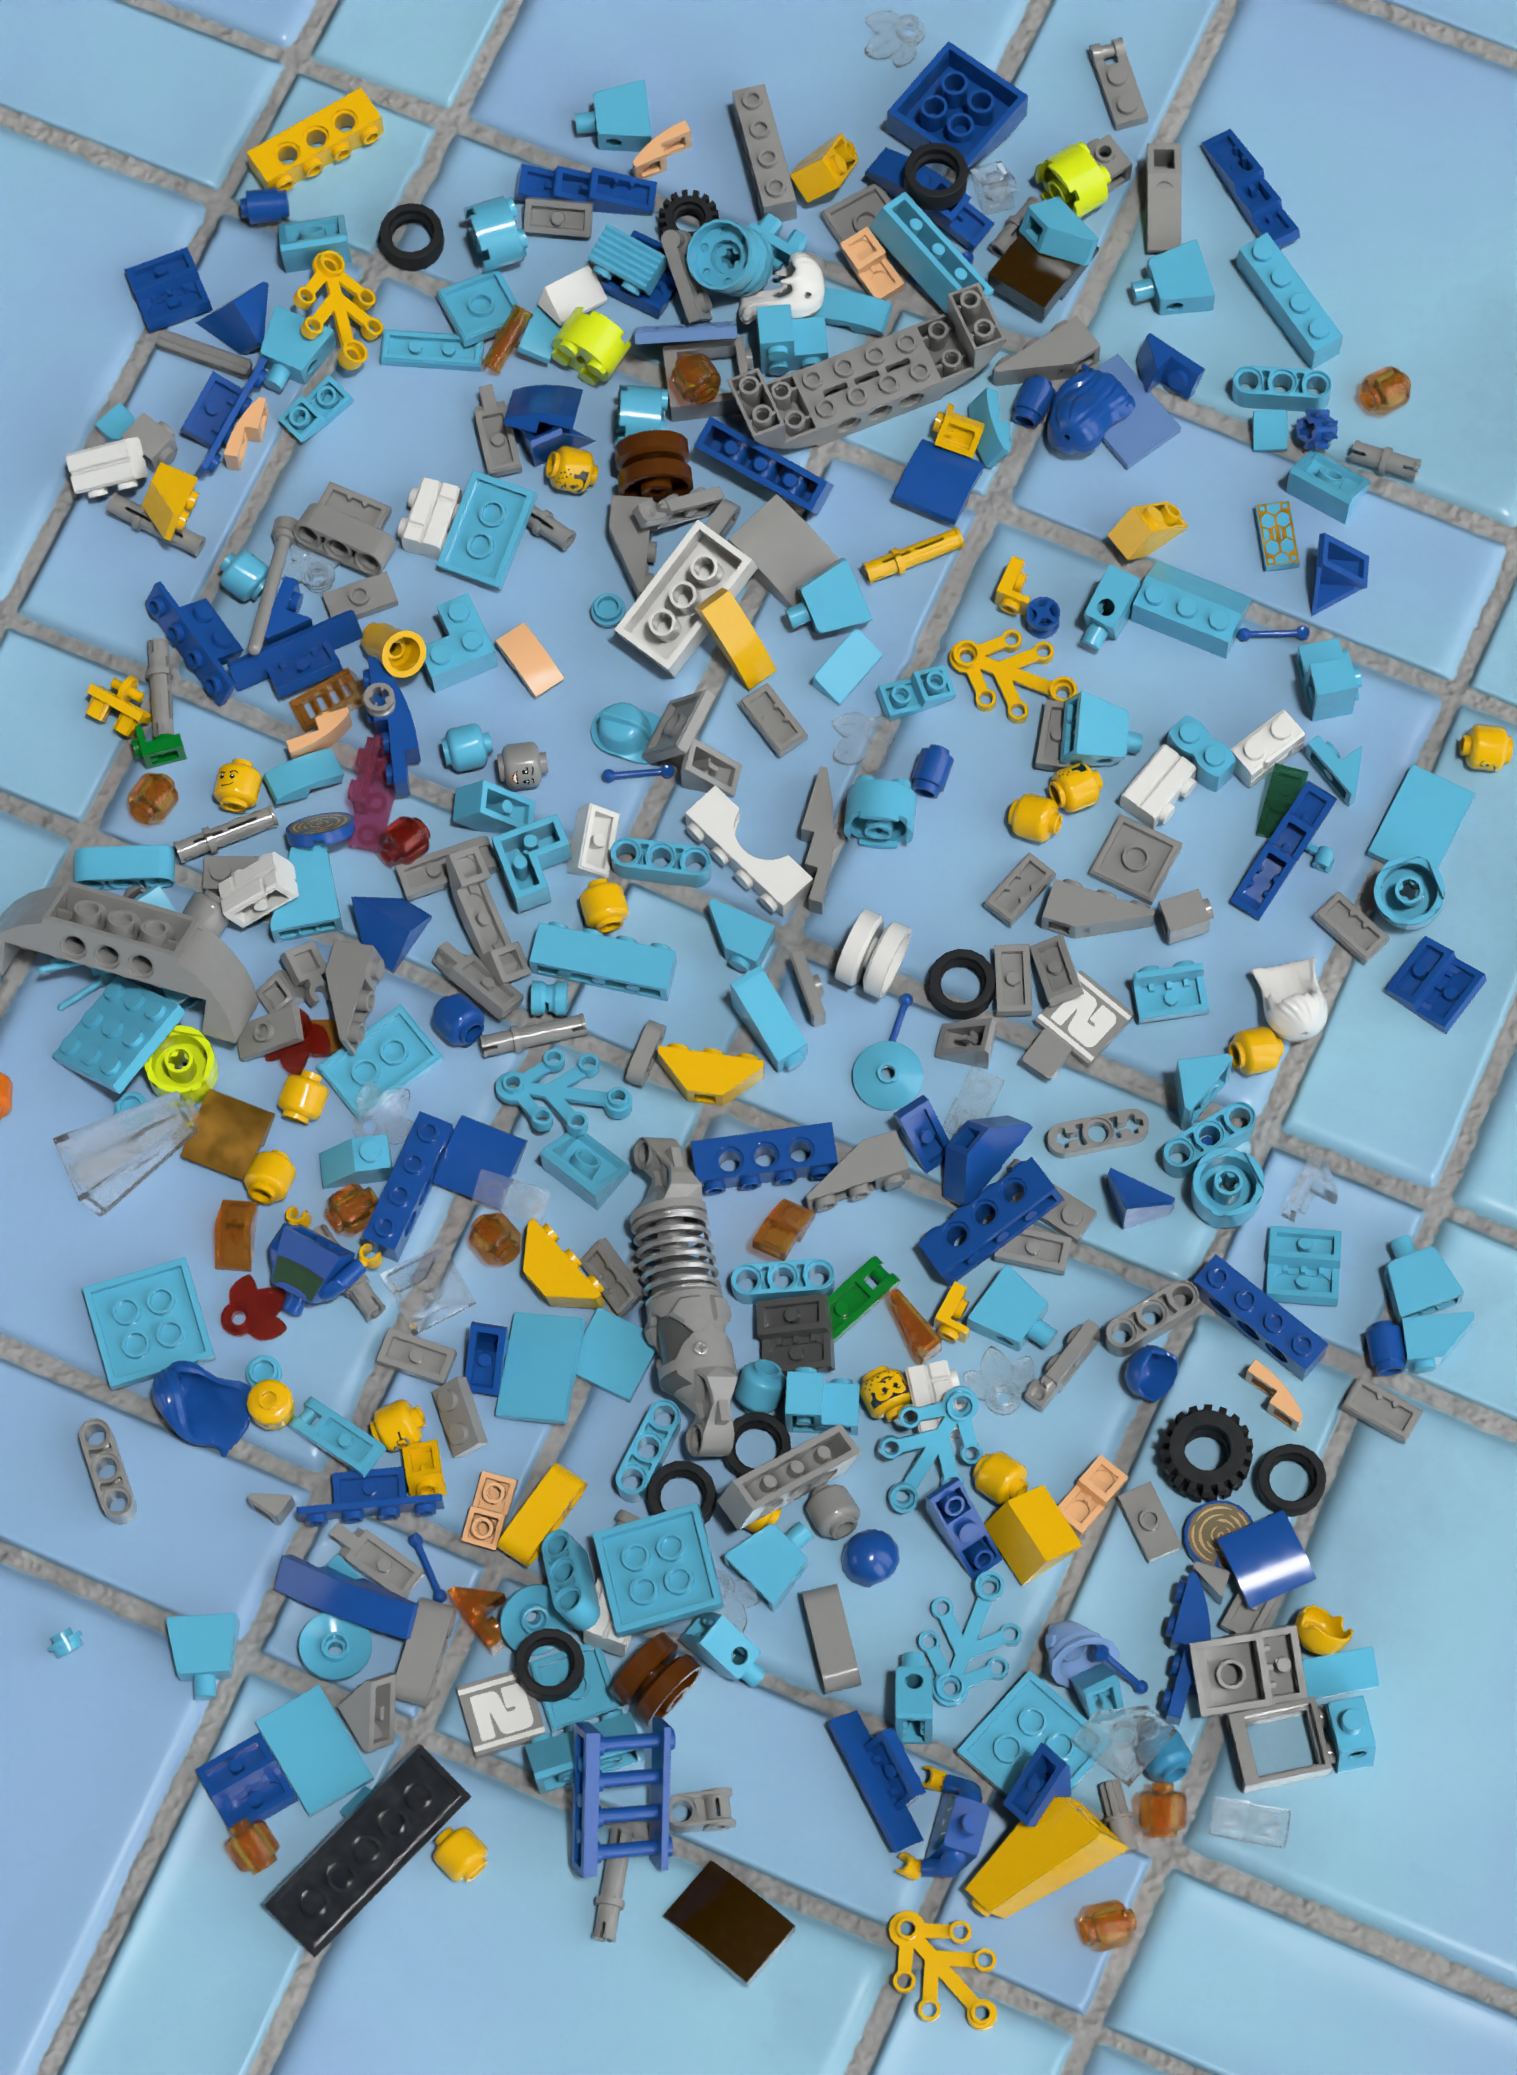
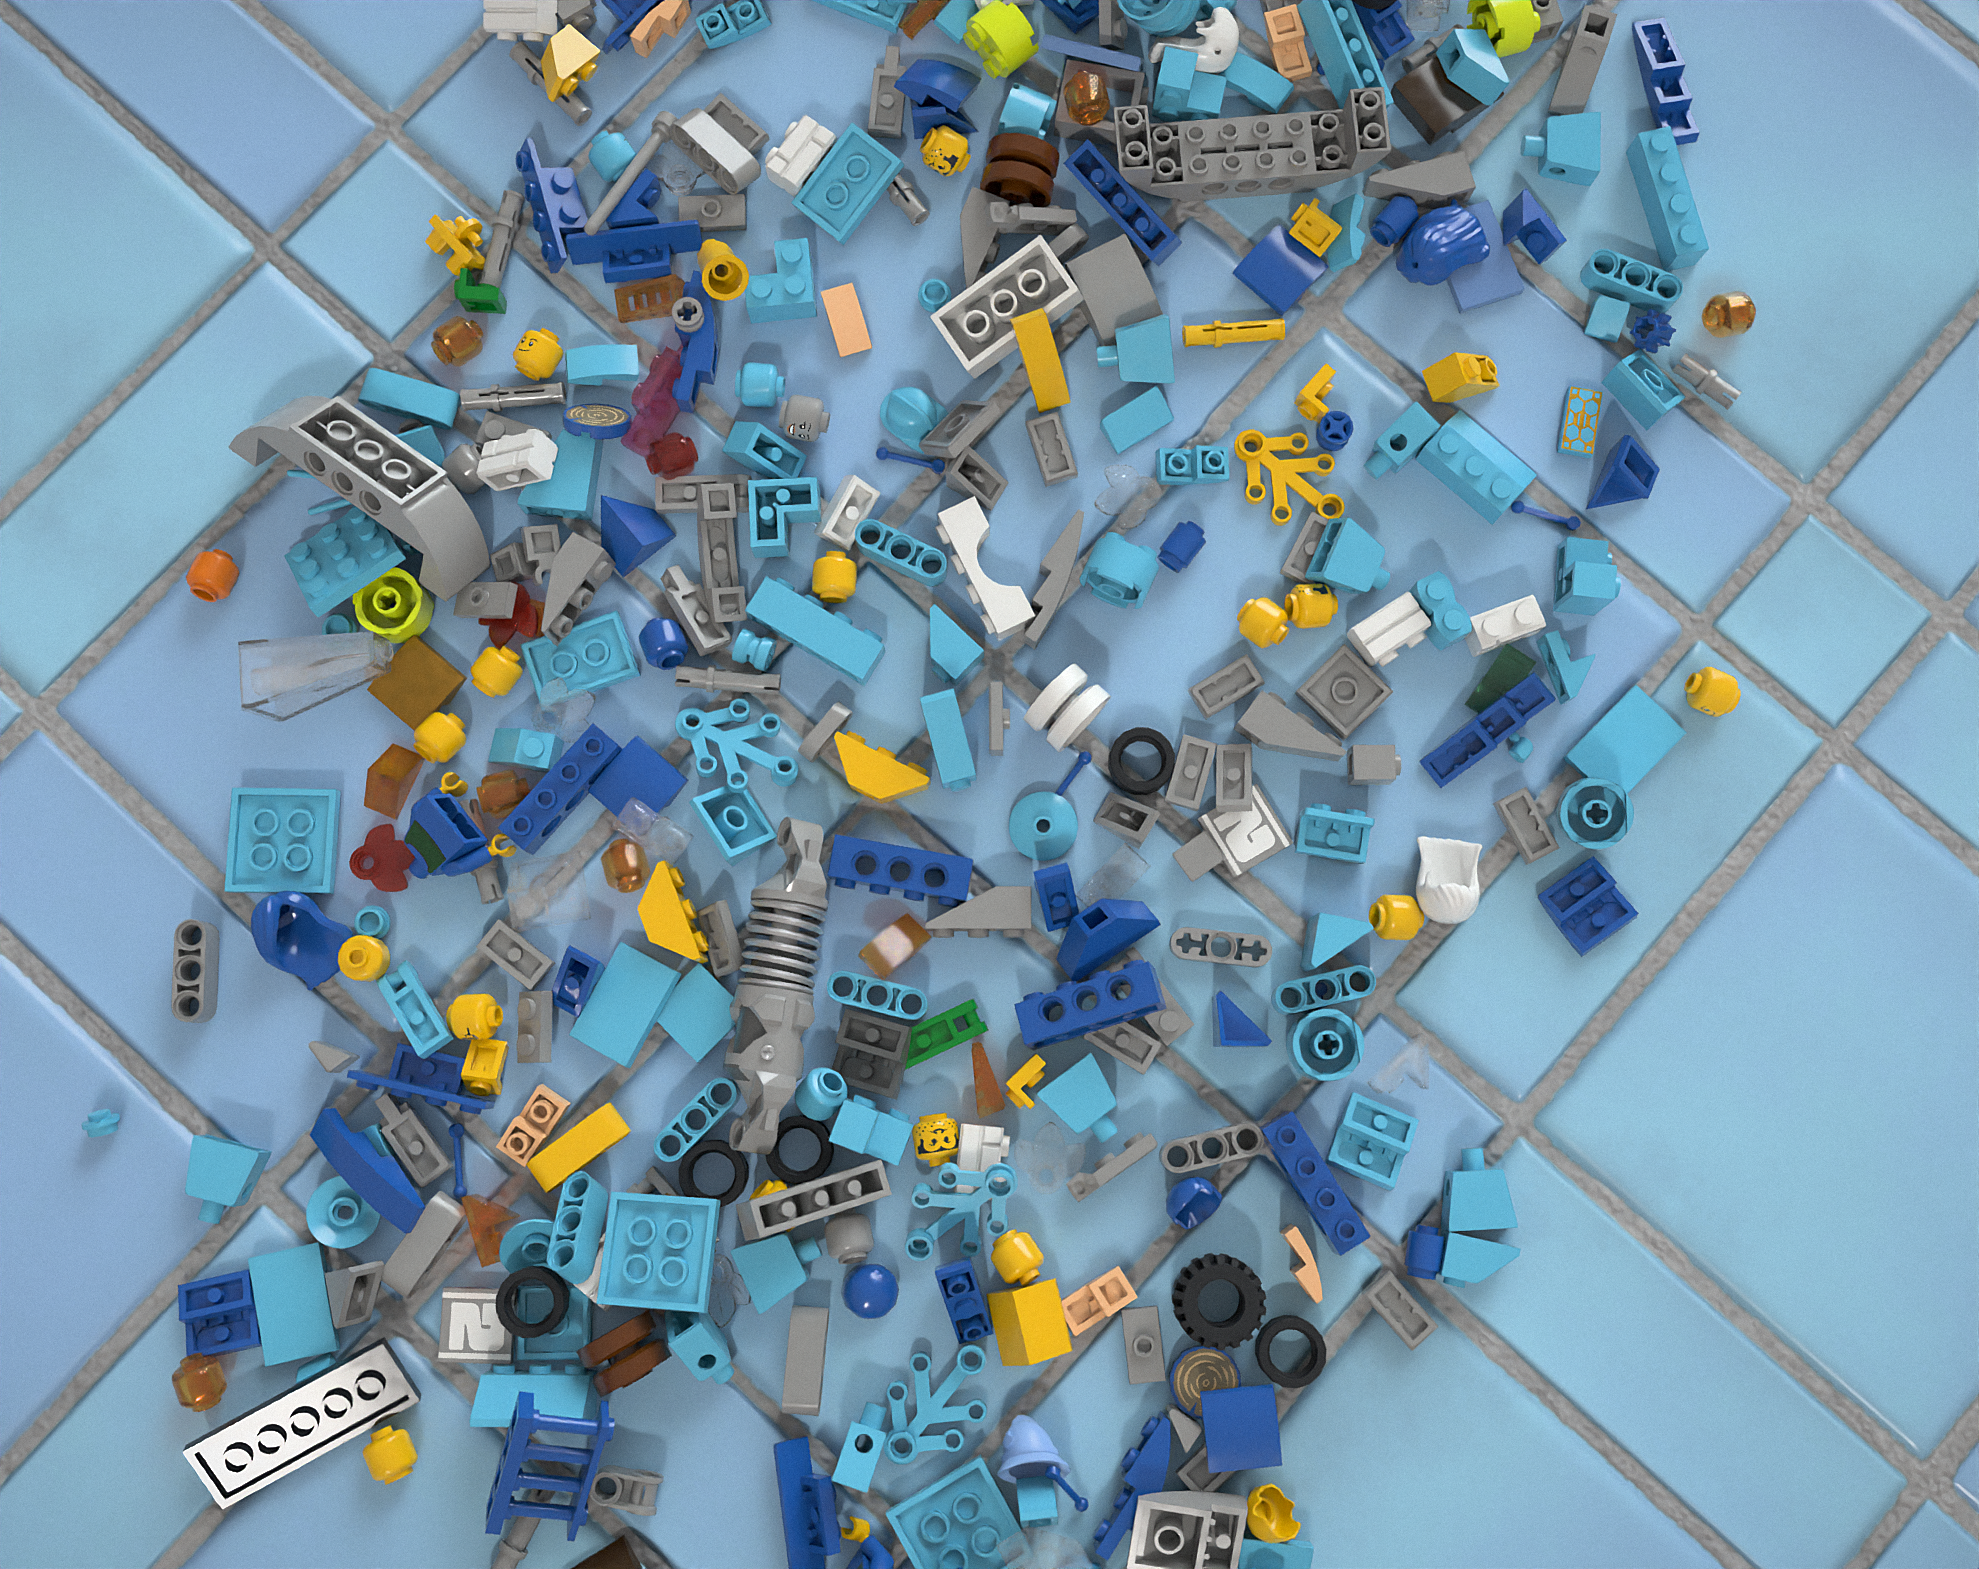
camera: 15 degrees right, 10 degrees up
light nougat slope [286,707,353,760] -> none

